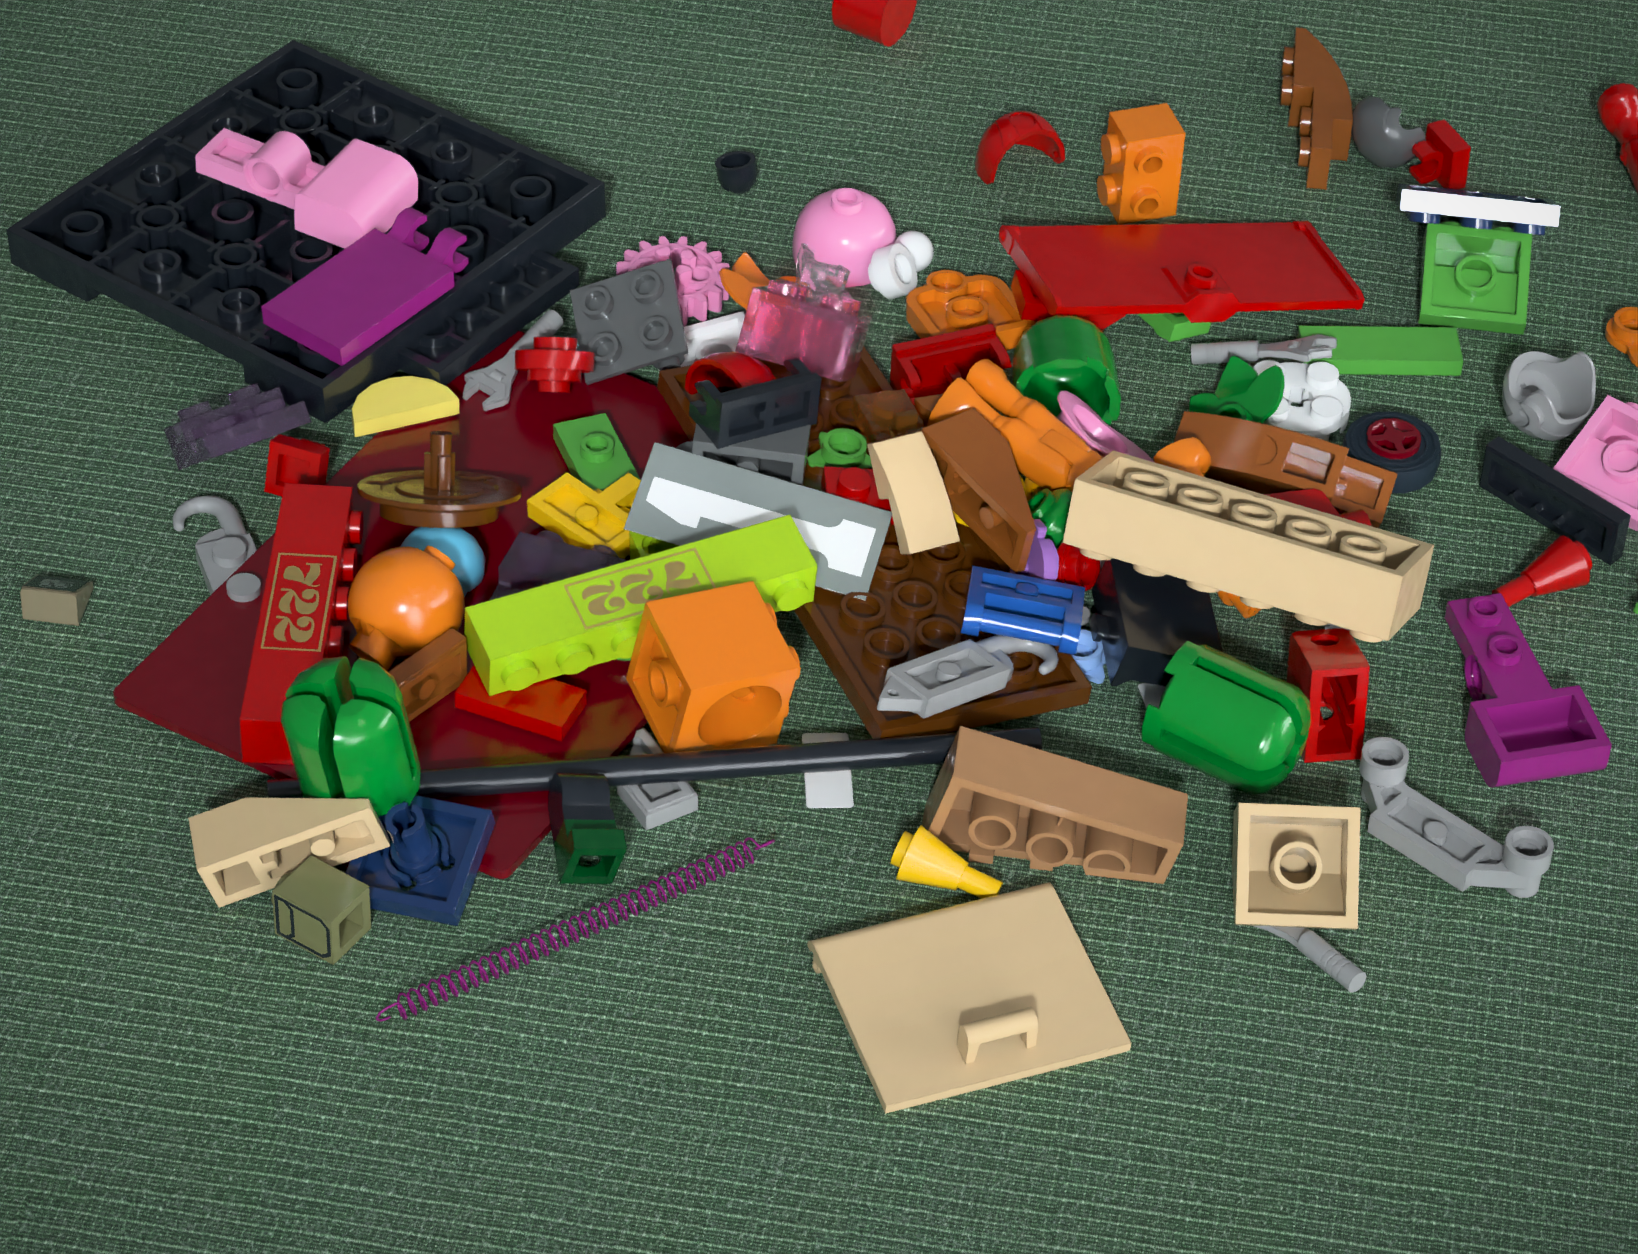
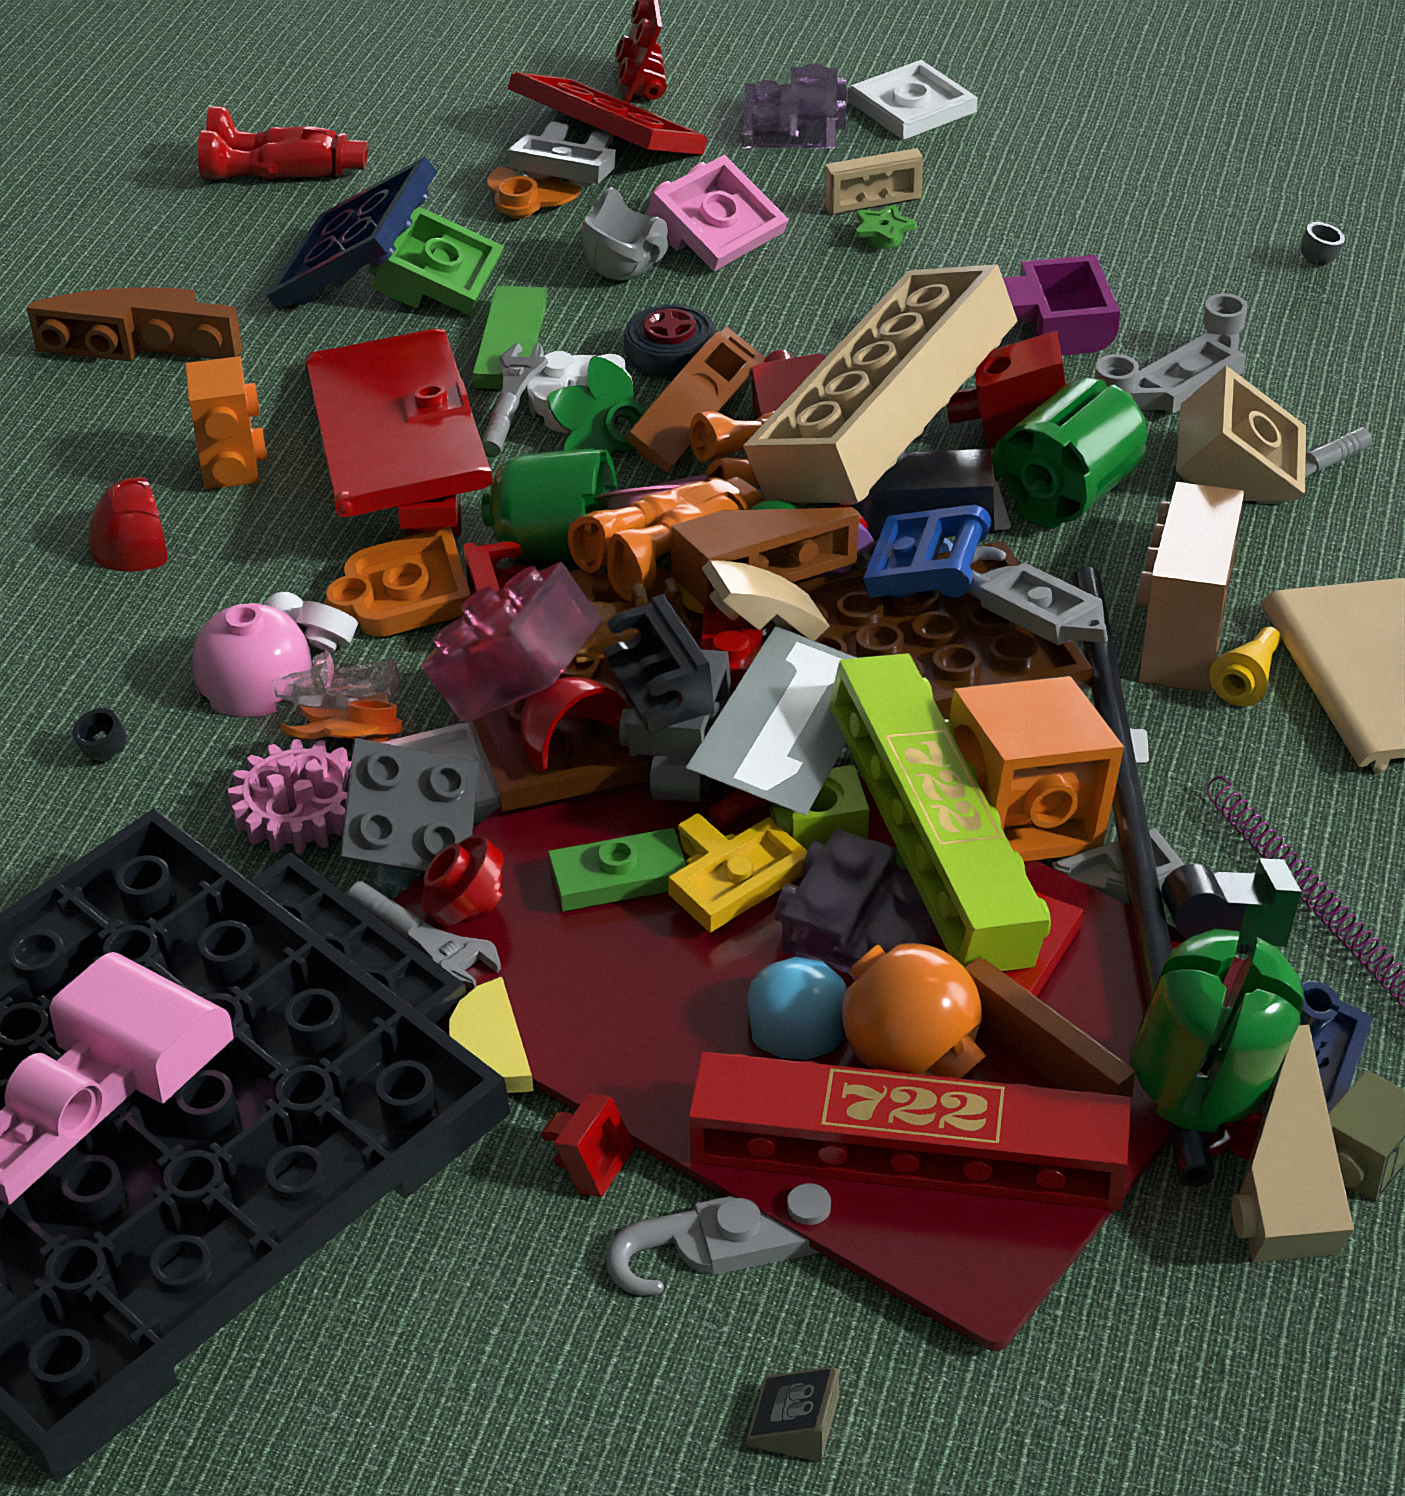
camera: 80 degrees left, 0 degrees up
clear purple plate [164,383,312,470] -> none
magenta tile [261,207,469,366] -> none
reddish brown piece [357,431,522,528] -> none
dark grey hair [1351,95,1426,168] -> none
red tile [1409,119,1471,190] -> none
black plate [1479,436,1631,566] -> none
red cone [1492,535,1592,607] -> none

